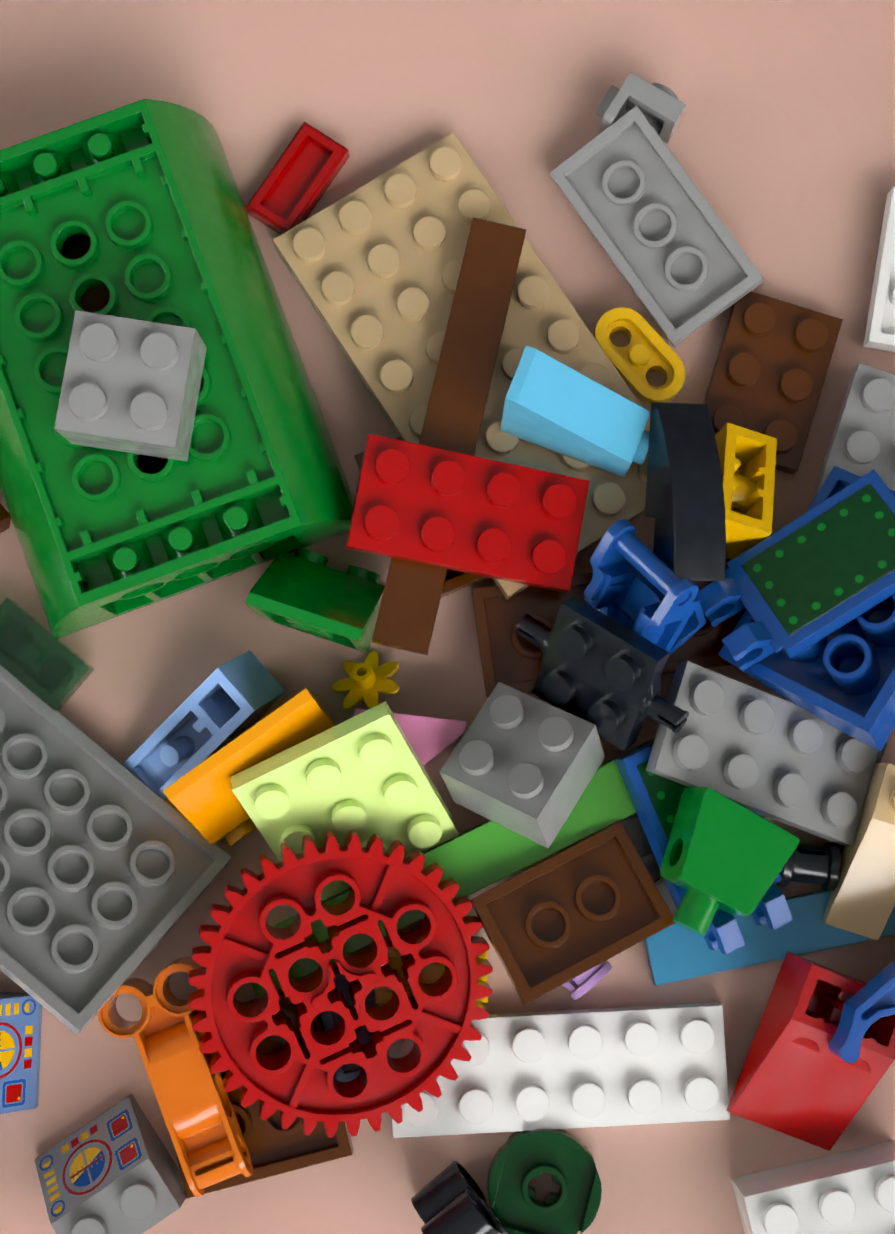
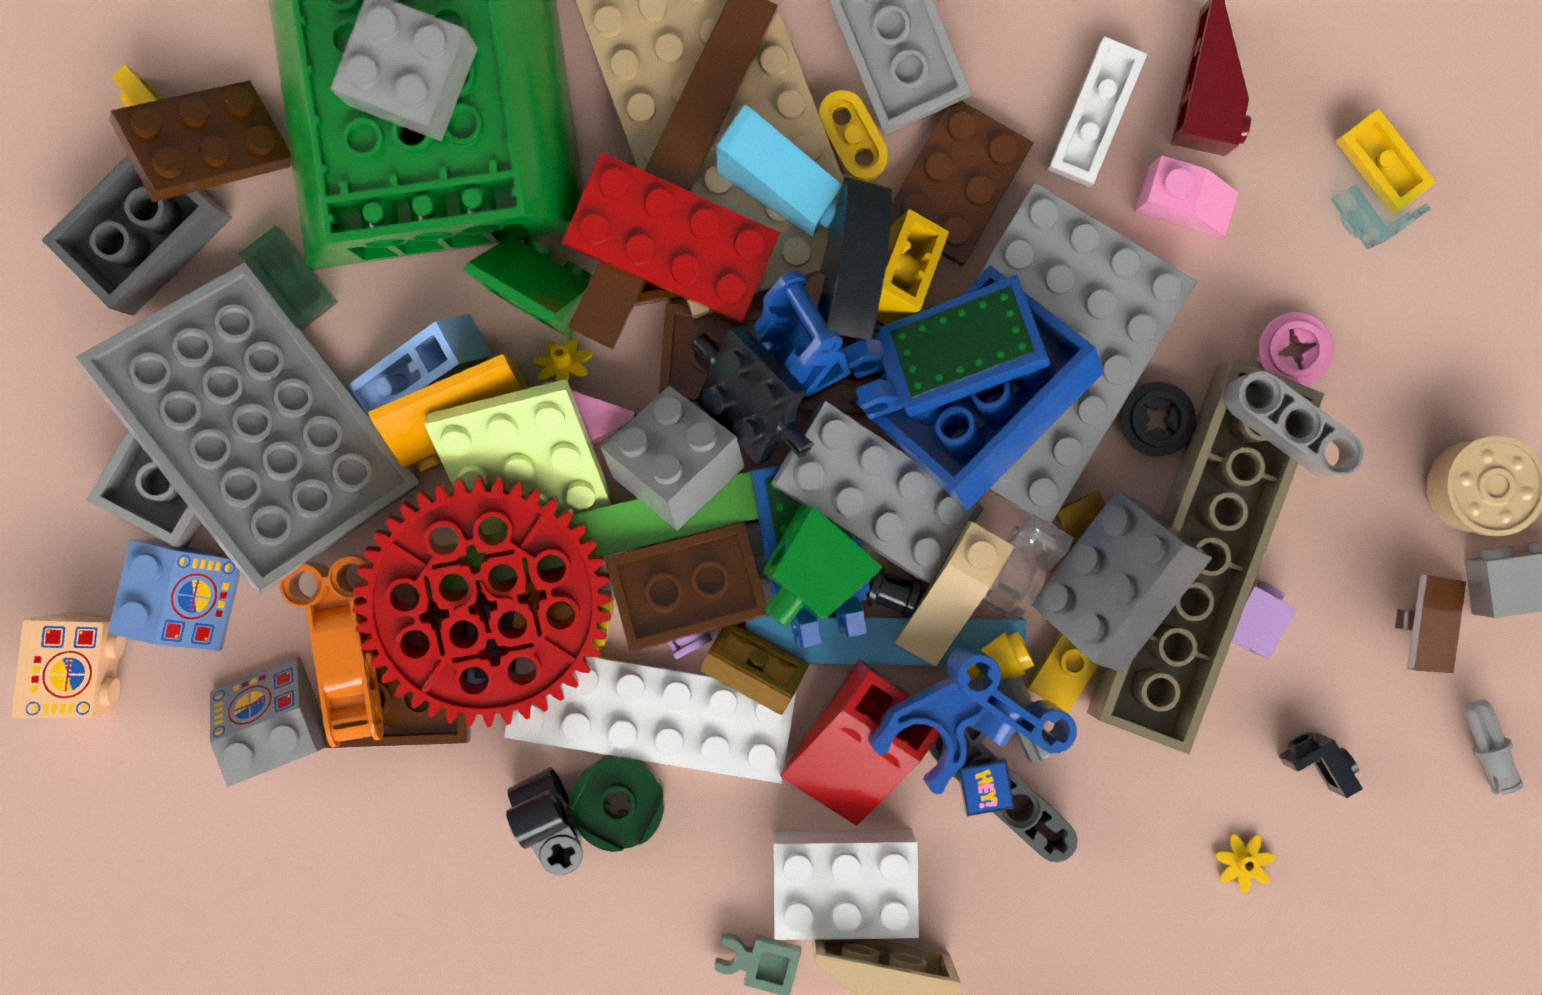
camera: 15 degrees right, 5 degrees up
none -> pearl gold slope [700,624,810,715]

